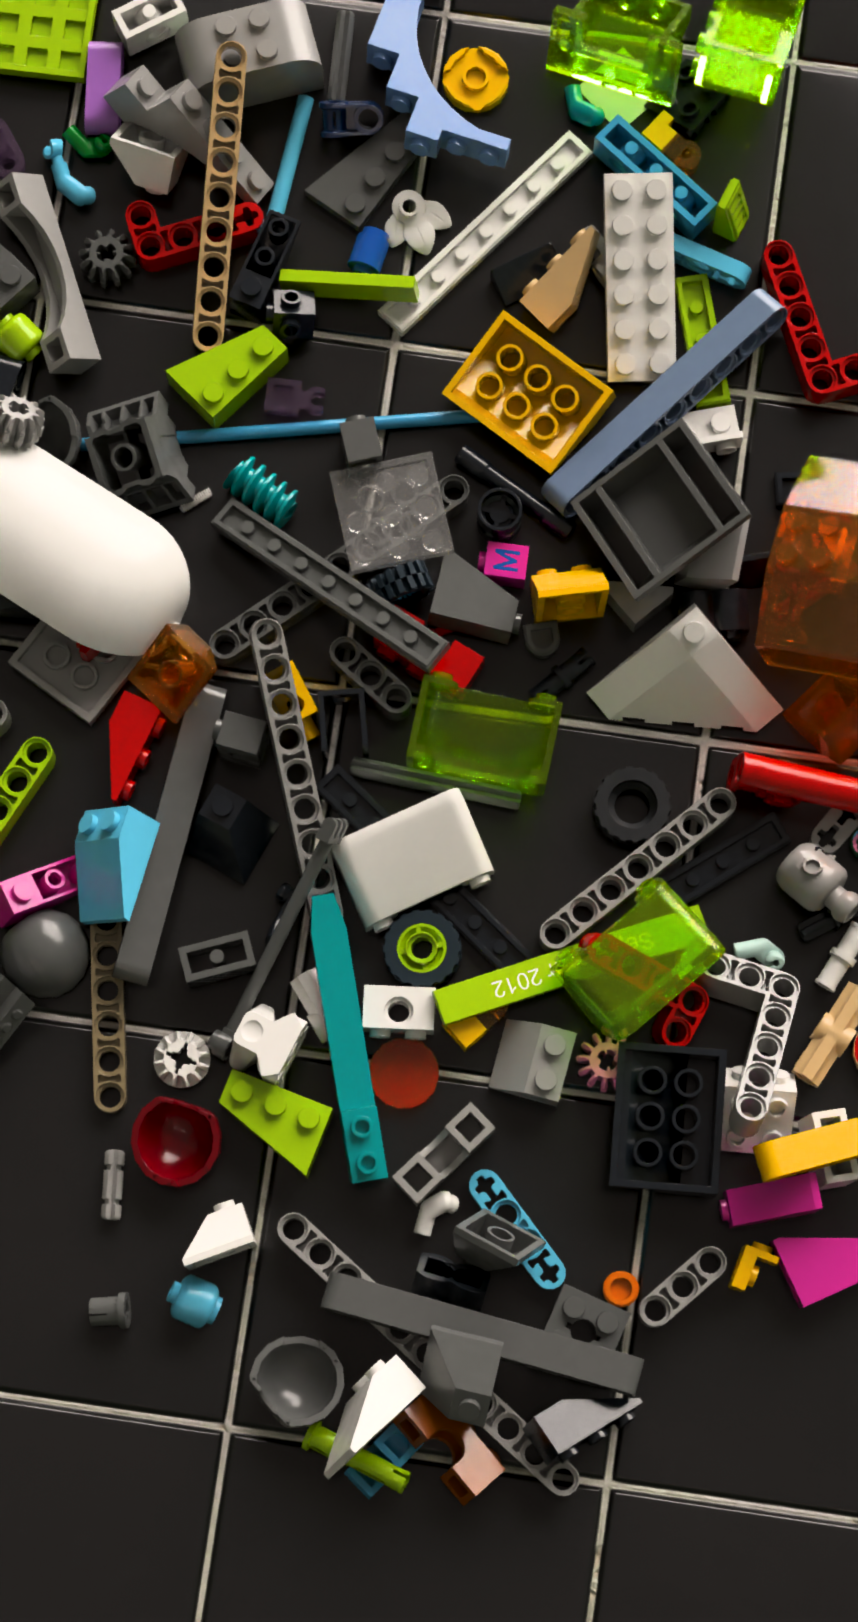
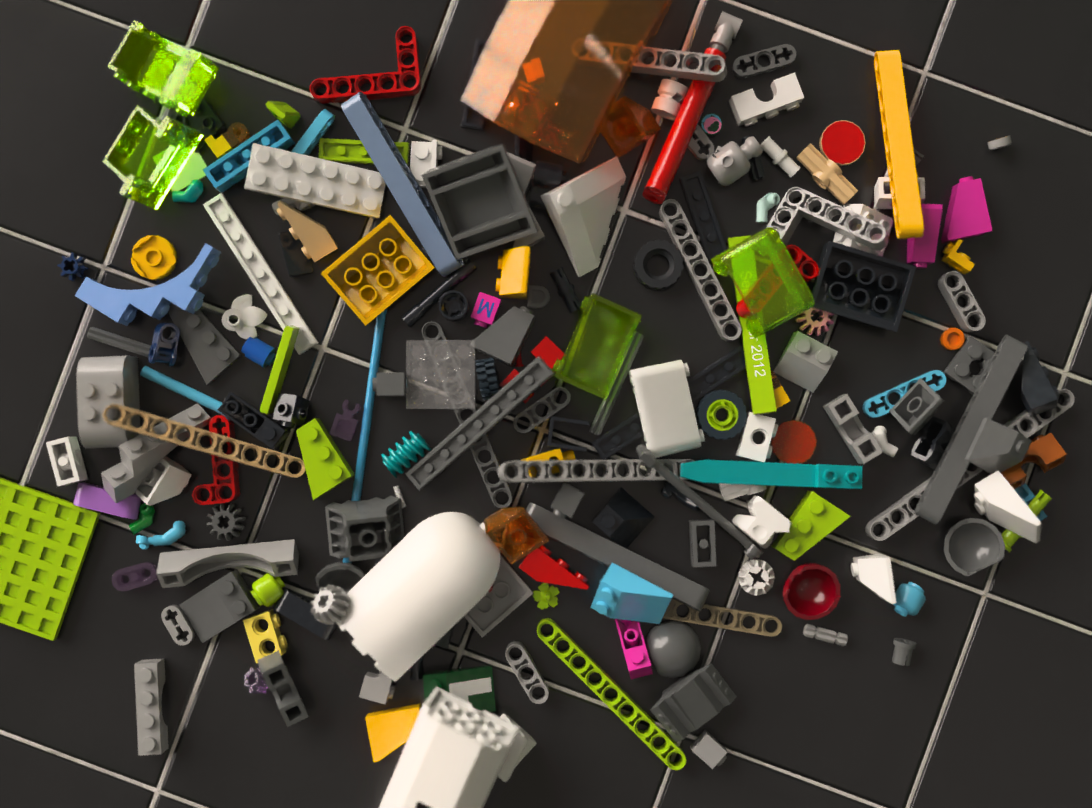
camera: 70 degrees left, 10 degrees up
none -> lime plant [532,582,560,610]

